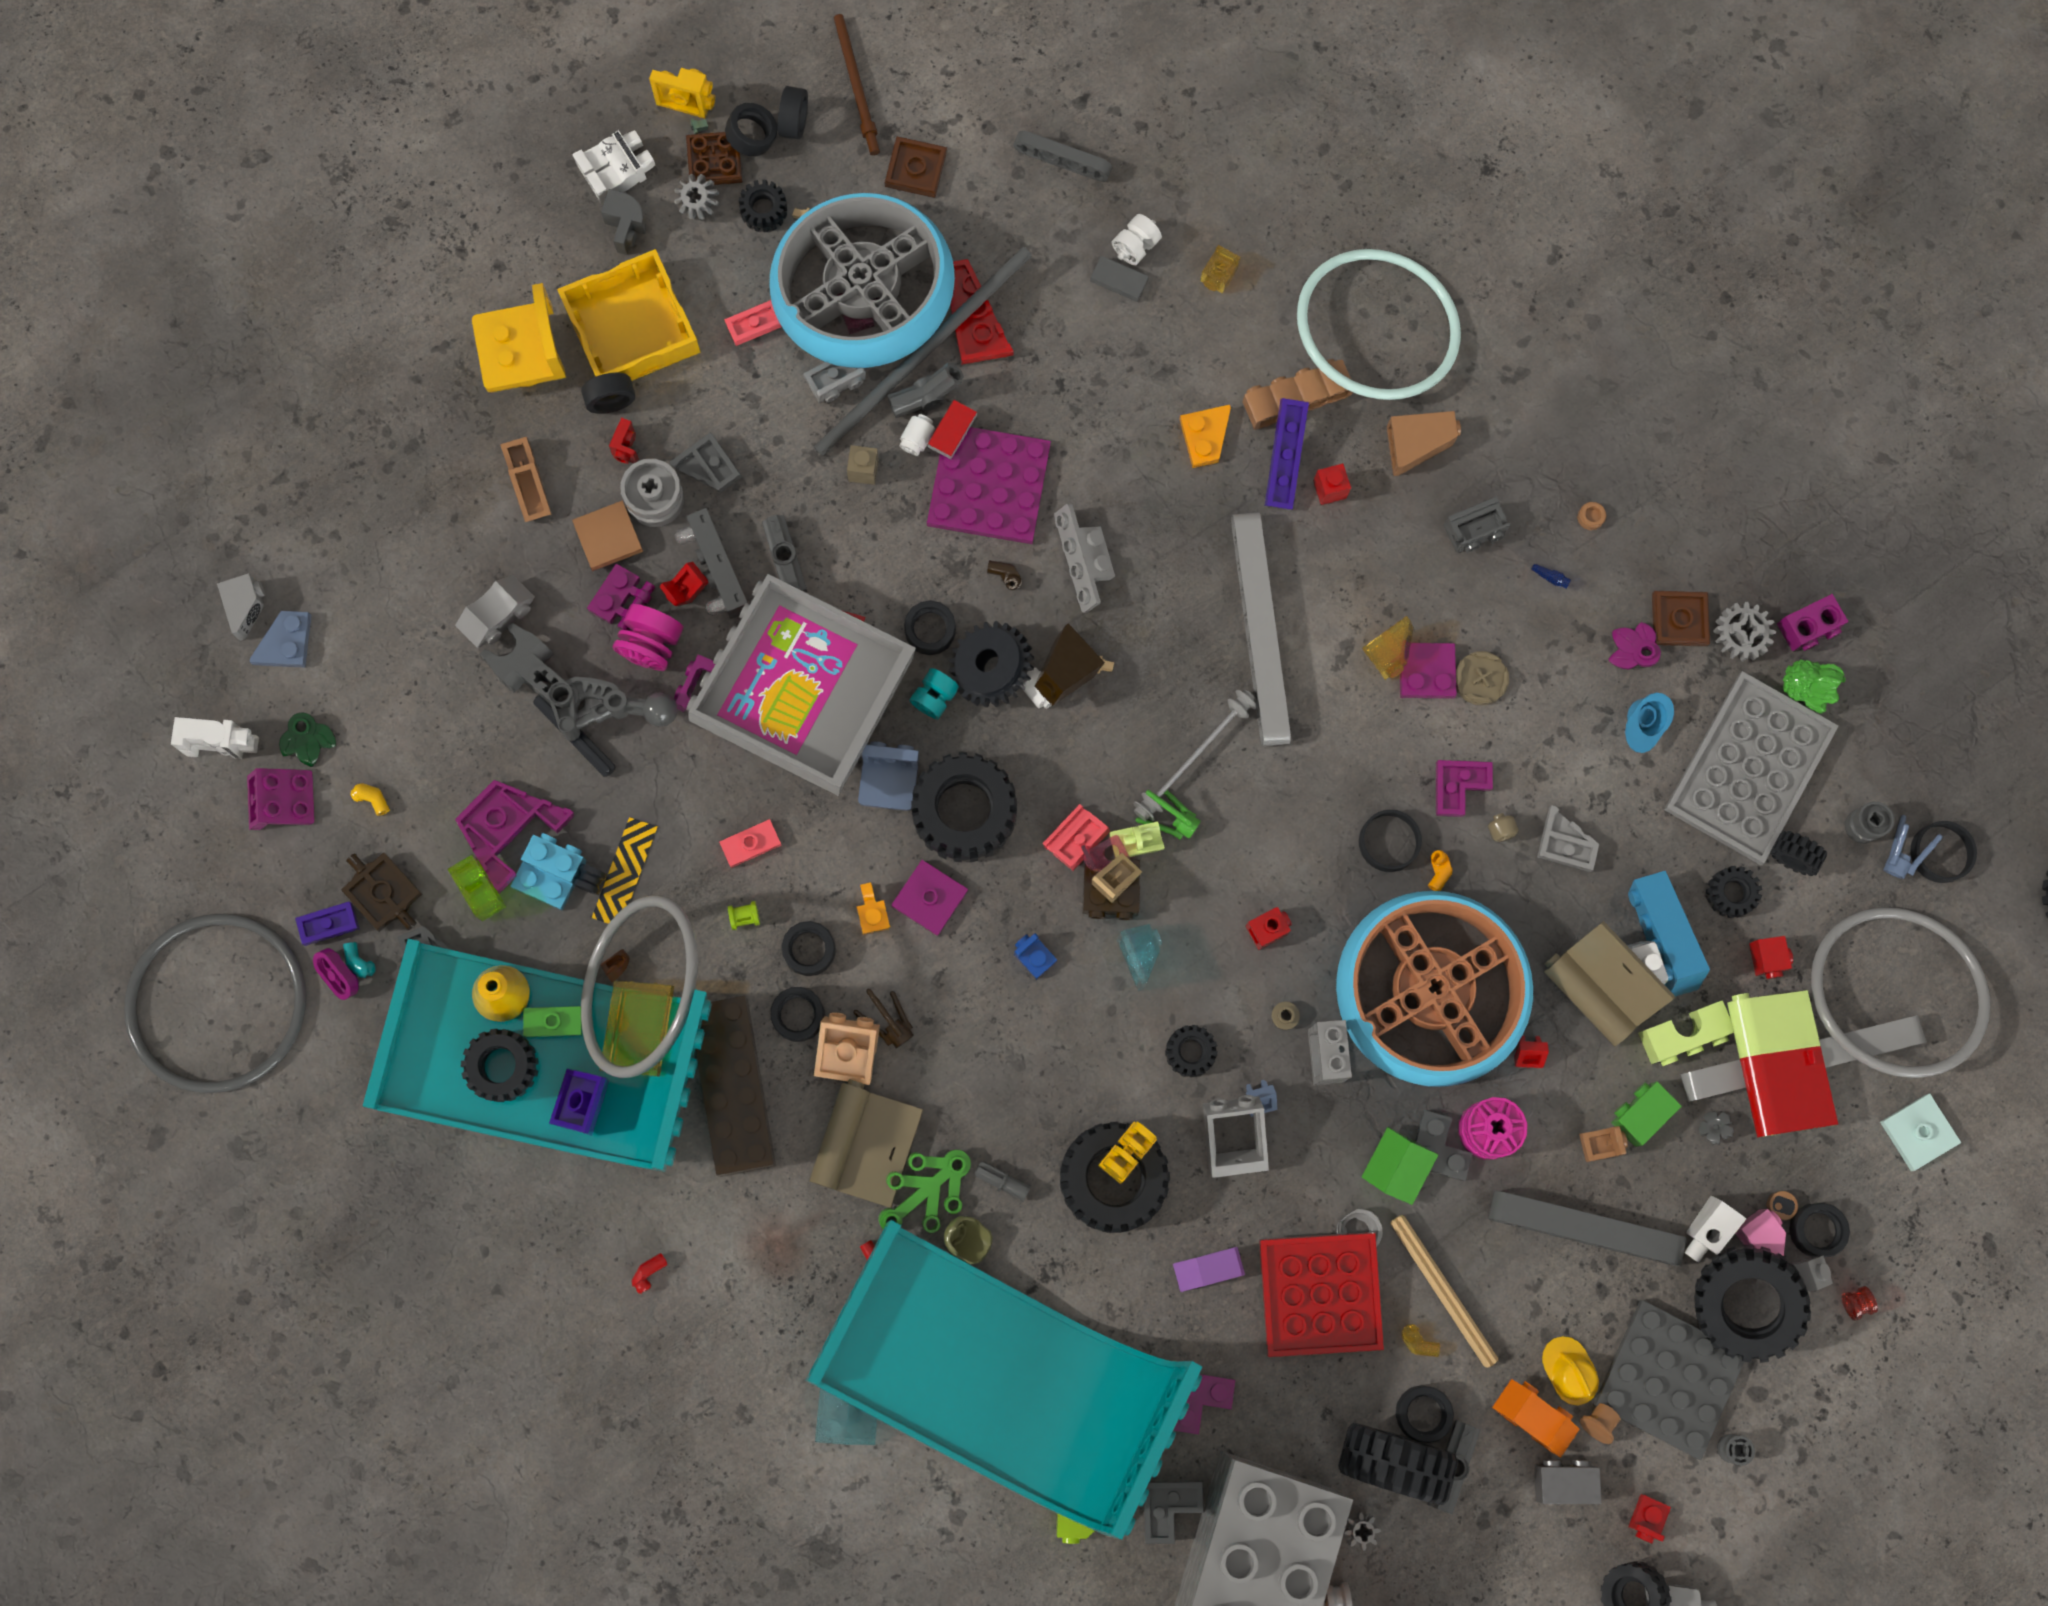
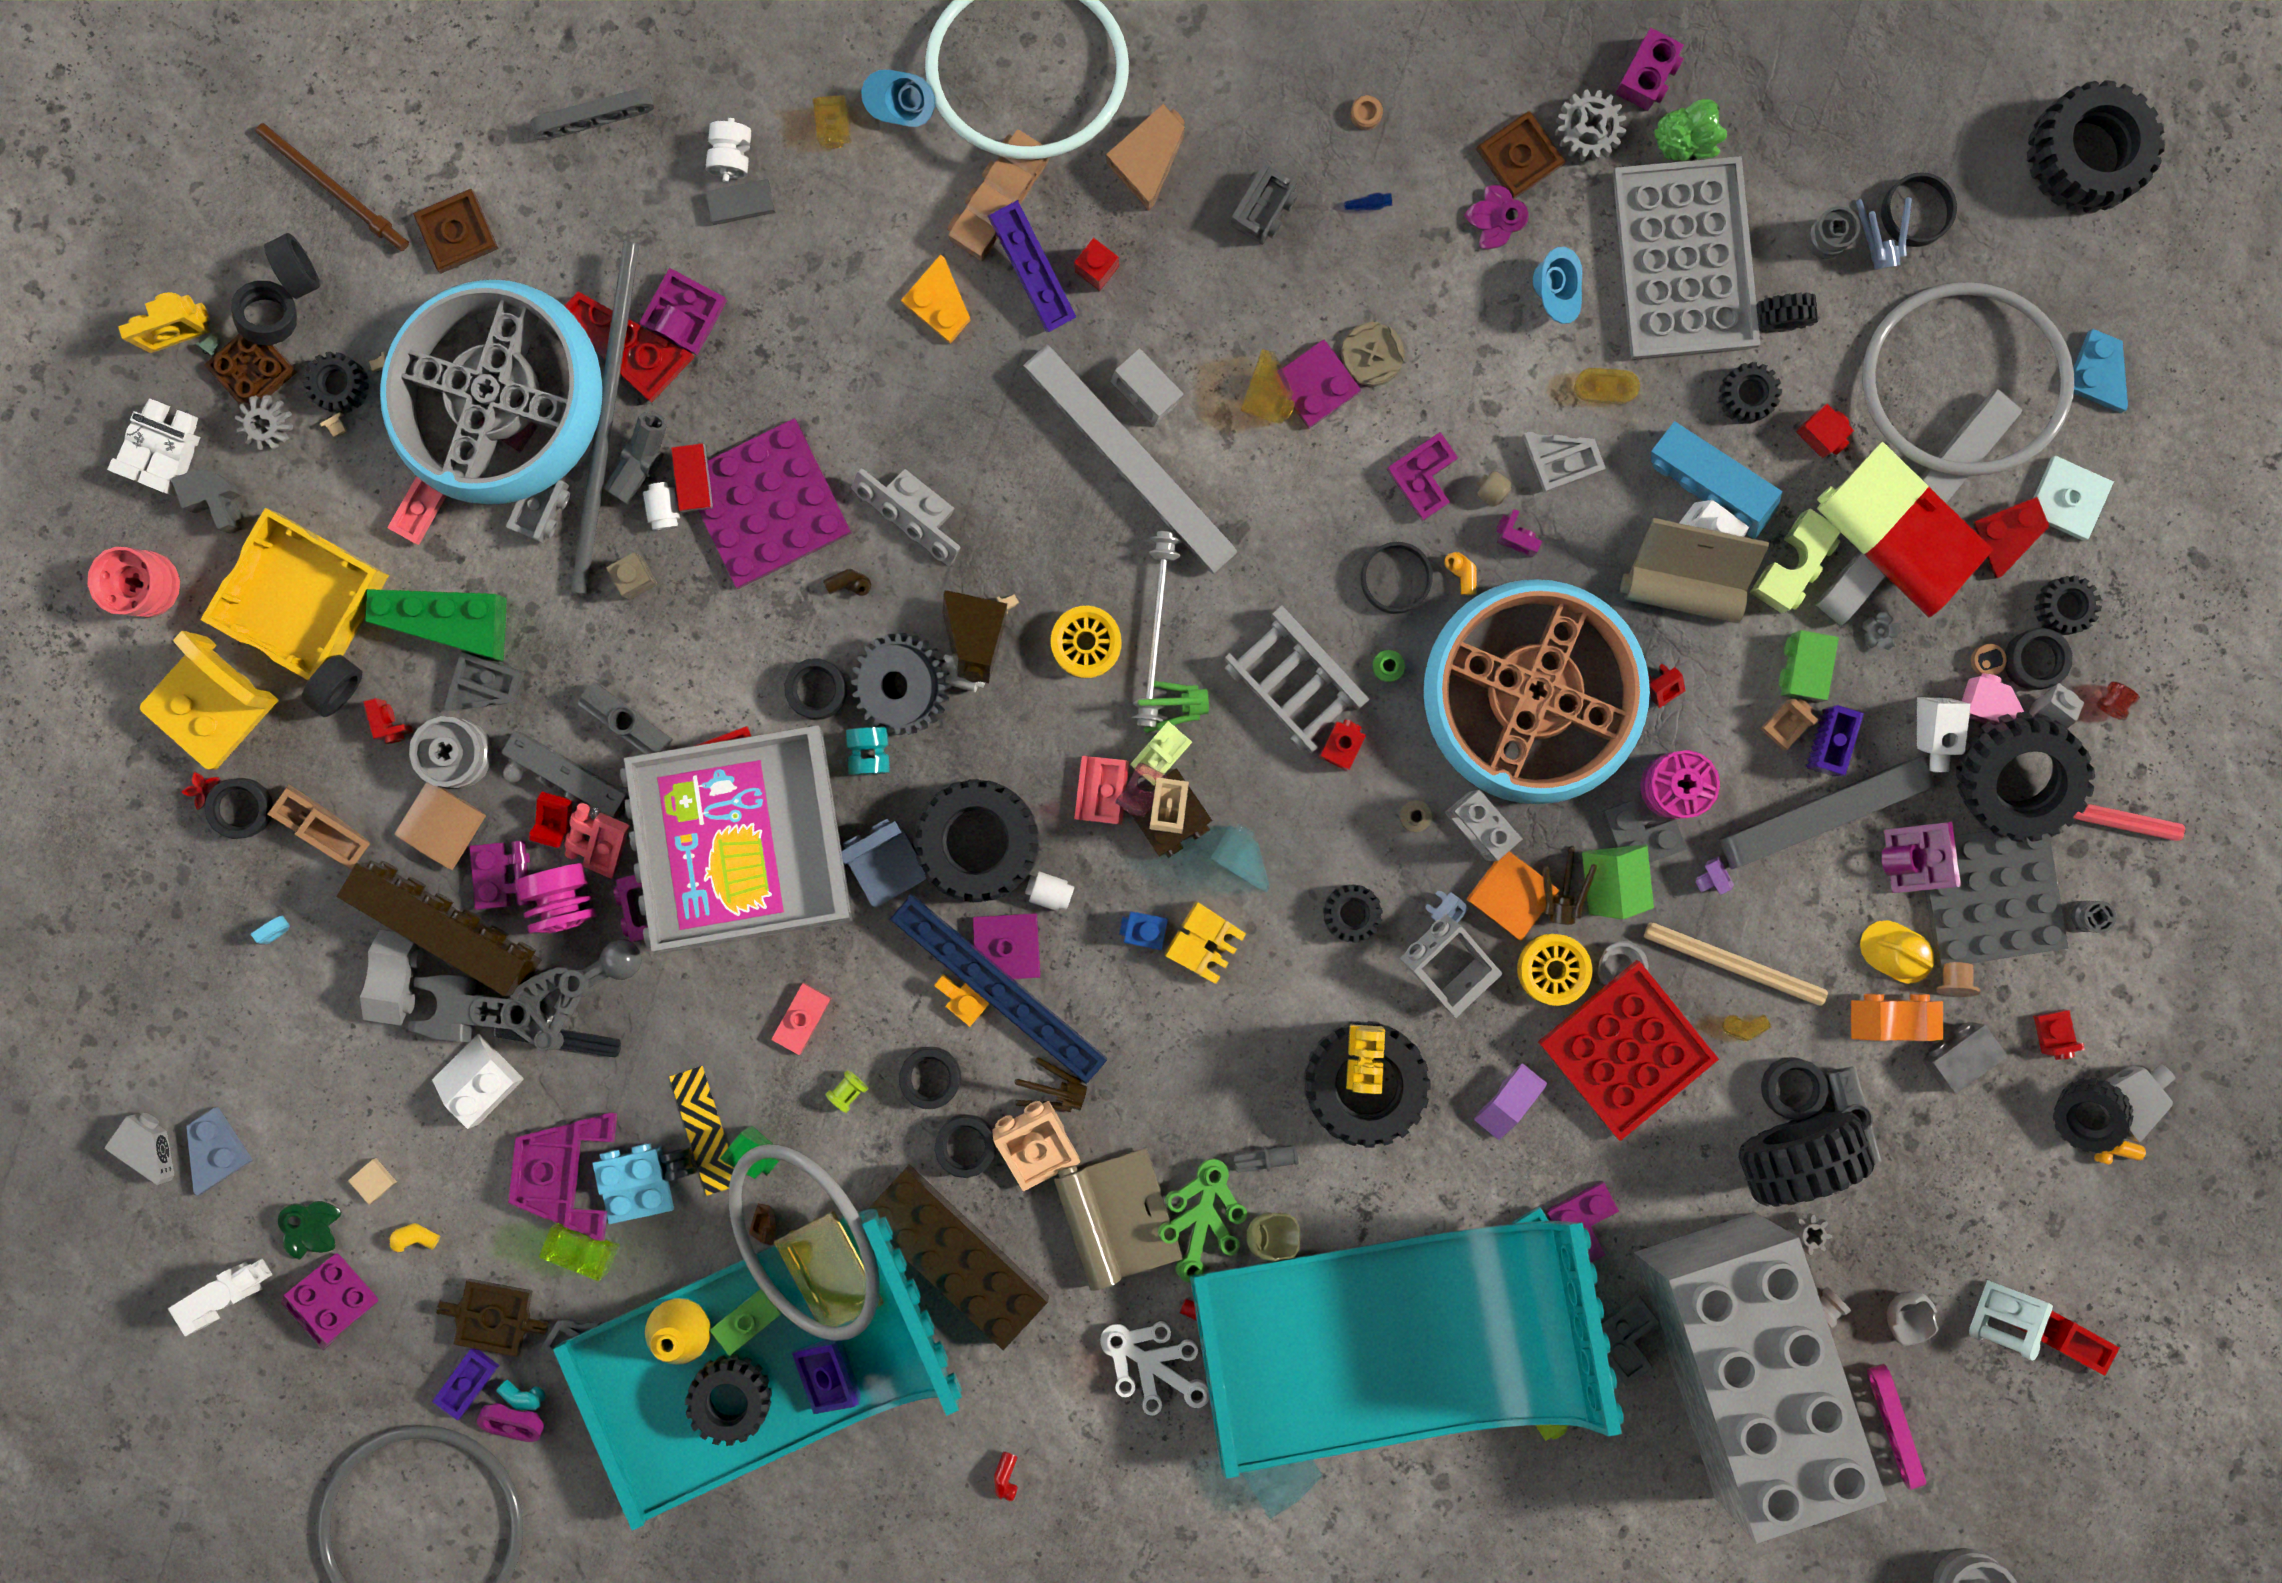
camera: 30 degrees left, 10 degrees up
none -> coral wheel [88,547,180,617]
none -> red plant [182,772,222,810]
none -> black tyre [204,778,273,839]
none -> medium azure tile [251,916,290,944]
none -> tan piece [320,412,347,437]
none -> dark brown brick [336,861,542,996]
none -> tan tile [348,1158,397,1205]
none -> green wedge [366,589,507,661]
none -> white slope [432,1034,524,1129]
none -> coral plate [564,803,630,879]
none -> magenta plate [639,268,728,356]
none -> green slope [720,1126,779,1179]
none -> dark azure piece [861,70,935,127]
none -> dark blue tile [889,894,1107,1084]
none -> white brick [1025,871,1074,911]
none -> yellow wheel [1051,606,1122,678]
none -> white plant [1100,1321,1209,1415]
none -> light grey hinge [1110,348,1184,427]
none -> yellow legs [1164,901,1246,984]
none -> light grey fence [1224,605,1369,753]
none -> bright green plate [1372,650,1405,682]
none -> orange slope [1466,851,1559,941]
none -> magenta bracket [1495,509,1542,557]
none -> yellow wheel [1517,934,1592,1006]
none -> dark brown plant [1542,846,1597,925]
none -> clear yellow plate [1574,368,1640,404]
none -> medium lavender tile [1695,856,1734,895]
none -> dark purple brick [1805,705,1864,777]
none -> magenta plate [1882,822,1961,893]
none -> red wing [1973,497,2049,579]
none -> black tyre [2034,575,2102,635]
none -> dark azure wing [2073,329,2128,413]
none -> coral axle [2074,804,2185,841]

